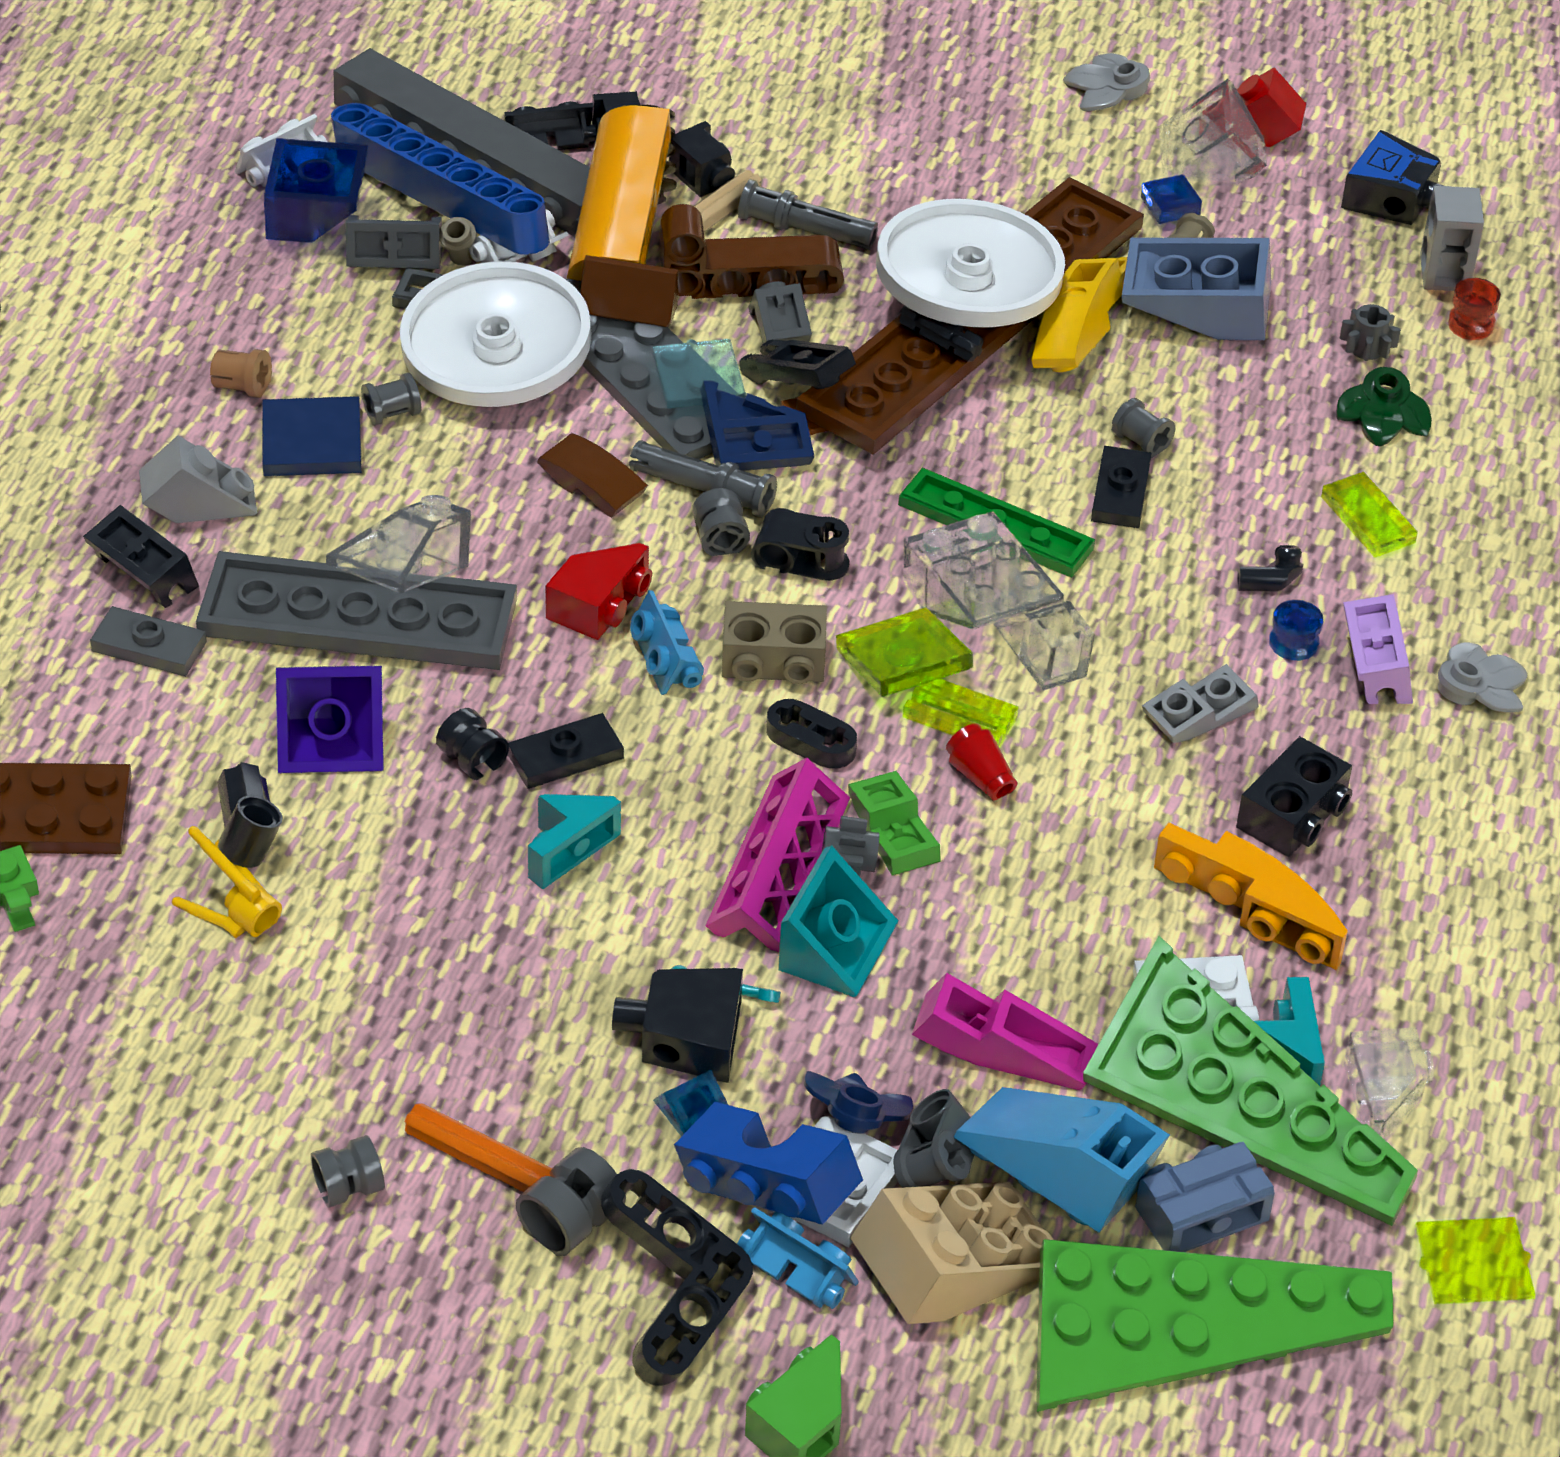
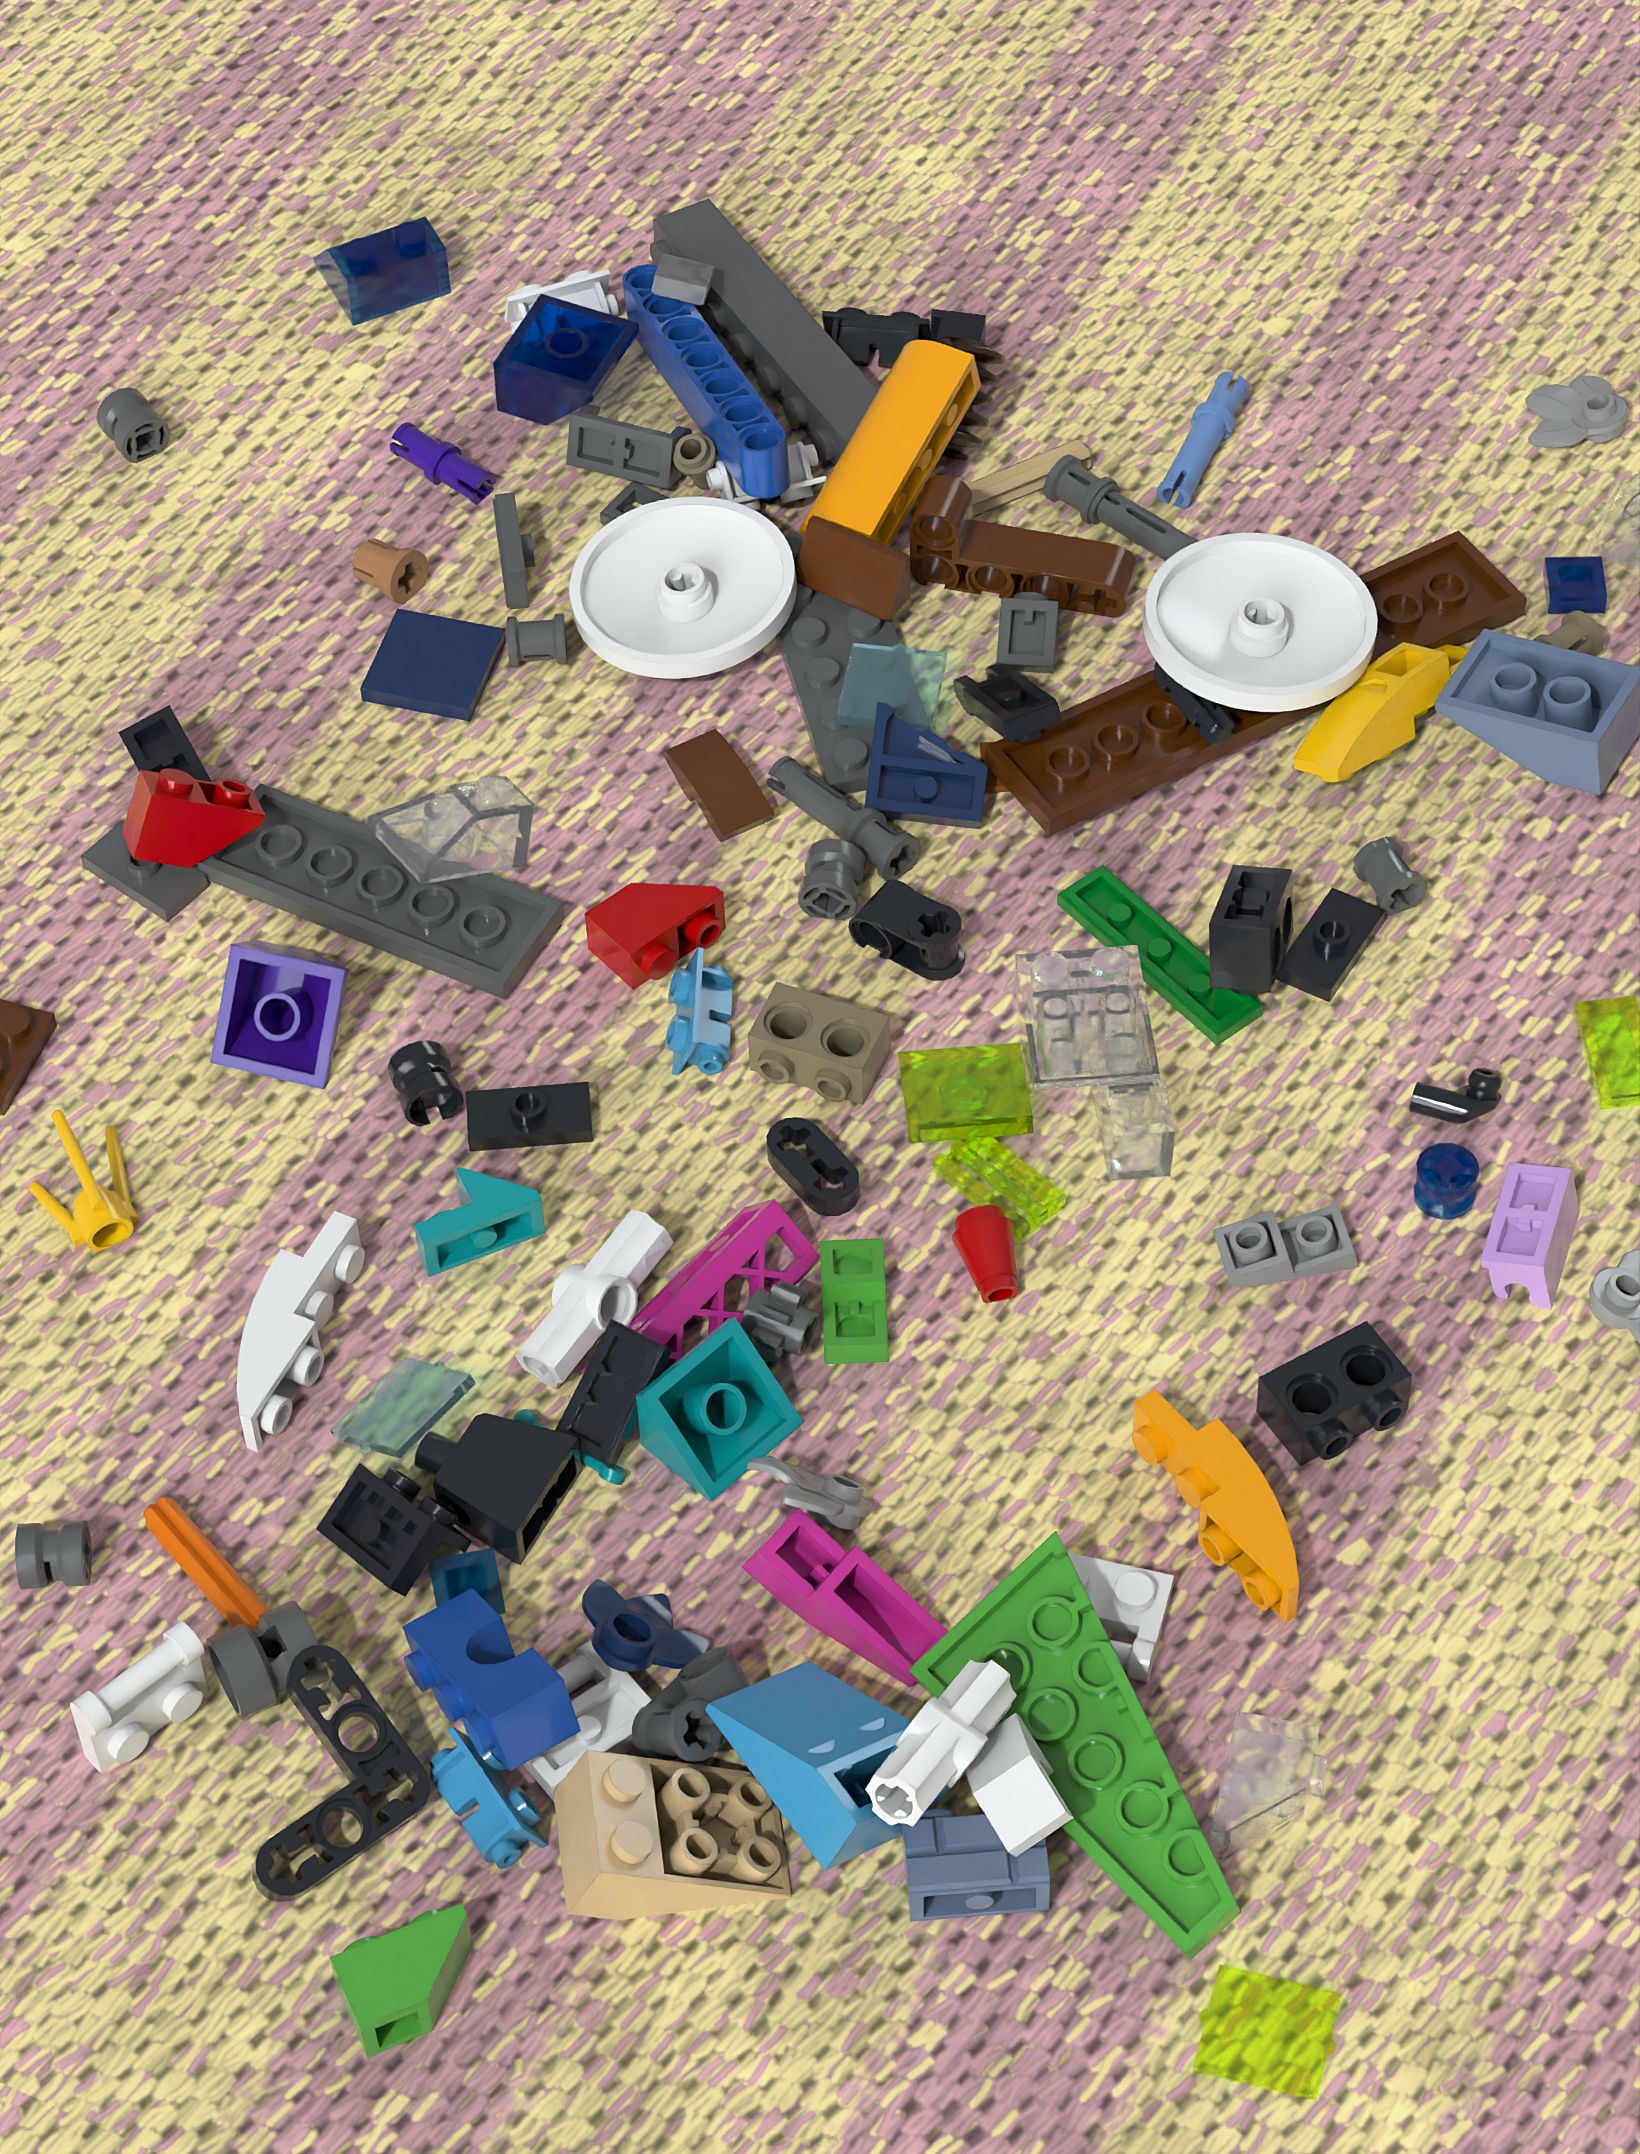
camera: 25 degrees right, 5 degrees up
light grey slope [139,435,257,523] -> none
black piece [217,762,283,868] -> none
black brick [669,121,735,197] -> none
bright green wing [1036,1239,1393,1412] -> none
teal slope [1254,977,1325,1086] -> none
none -> white plate [70,1621,208,1774]
none -> red slope [122,768,265,868]
none -> white slope [237,1211,365,1452]
none -> clear blue slope [313,216,451,326]
none -> black bracket [316,1463,472,1597]
none -> clear light blue piece [330,1357,476,1459]
none -> dark purple pin [389,422,496,505]
none -> dark grey plate [493,492,535,610]
none -> white piece [515,1209,674,1389]
none -> black plate [555,1319,673,1467]
none -> flat silver tile [651,253,715,306]
none -> light grey plate [746,1456,872,1530]
none -> white piece [865,1660,1017,1826]
none -> white slope [965,1713,1074,1857]
none -> medium blue pin [1157,372,1249,509]
none -> black brick [1209,865,1293,995]

